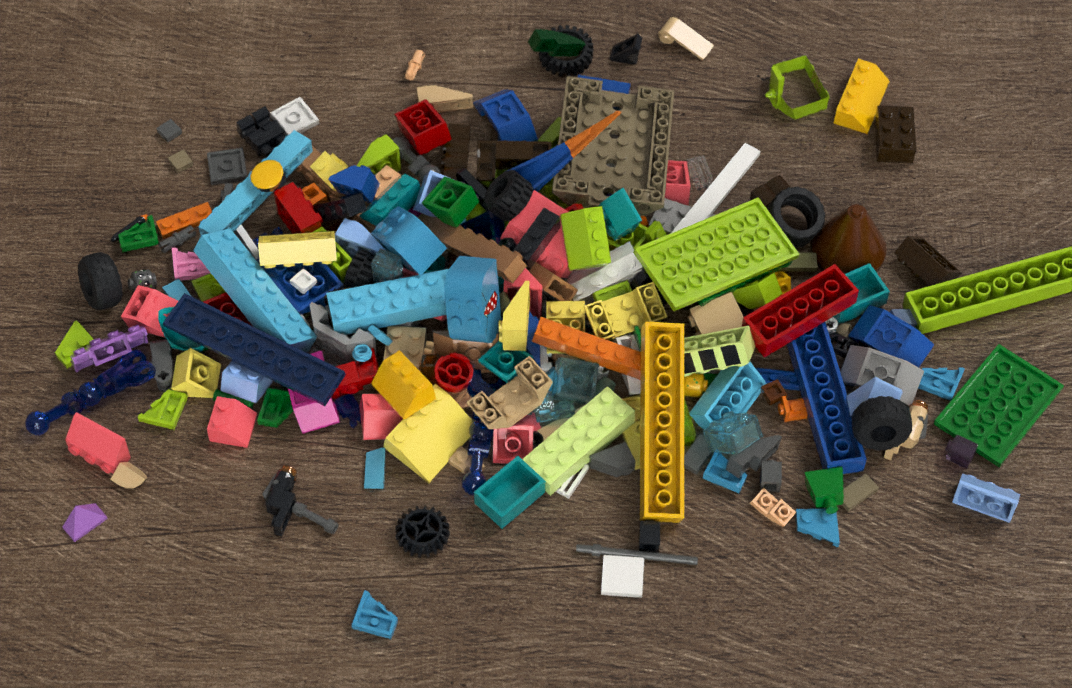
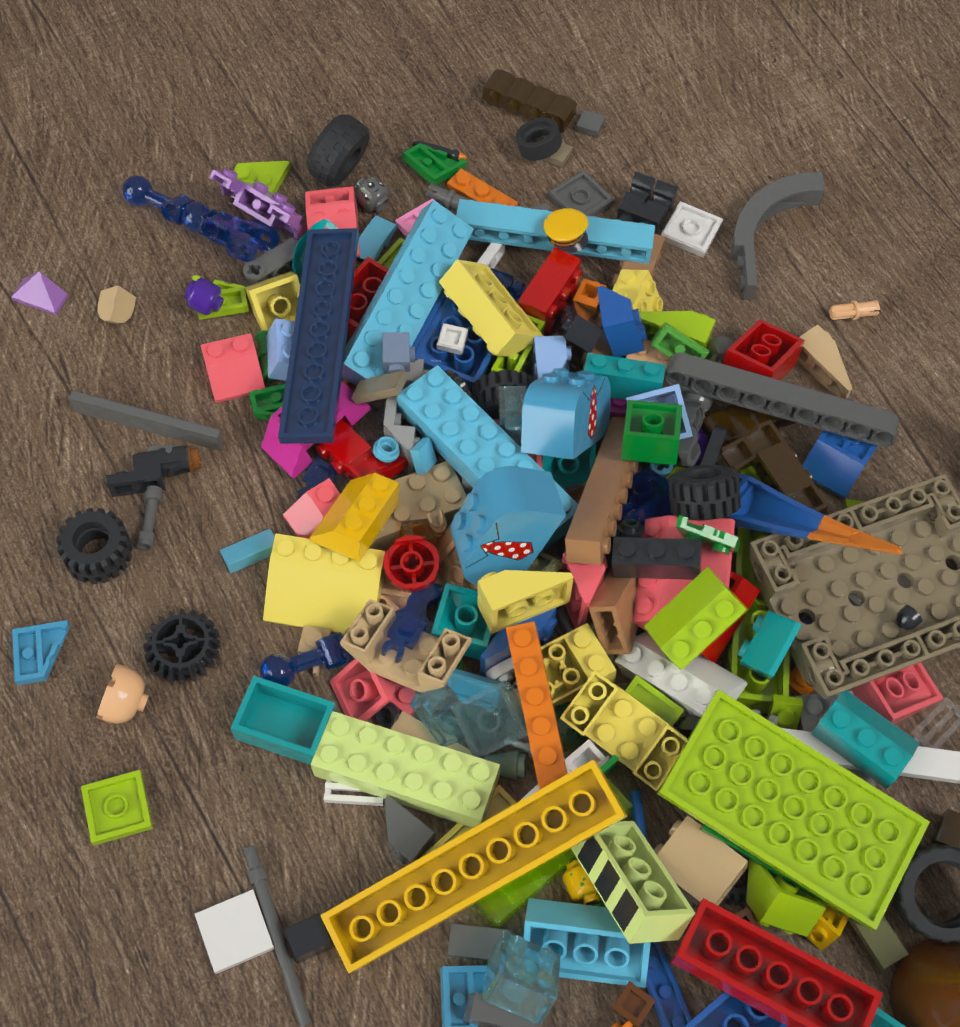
camera: 60 degrees right, 5 degrees up
coral slope [66,412,131,474] -> none
none -> black tyre [56,508,133,584]
none -> dark grey tile [69,391,224,451]
none -> lime plate [81,770,153,846]
none -> light nougat cylinder [96,663,149,724]
none -> dark purple head [184,278,224,315]
none -> dark tan tile [352,370,408,404]
none -> clear blue plate [381,610,427,664]
none -> sand blue brick [382,332,415,373]
none -> dark brown brick [482,69,577,133]
none -> black tyre [515,117,562,161]
none -> bright green brick [651,322,709,359]
none -> dark grey beam [665,353,899,447]
none -> green wing [676,515,741,555]
none -> dark grey arch [730,172,824,300]
none -> teal slope [811,691,920,789]
none -> black hinge [896,605,923,630]

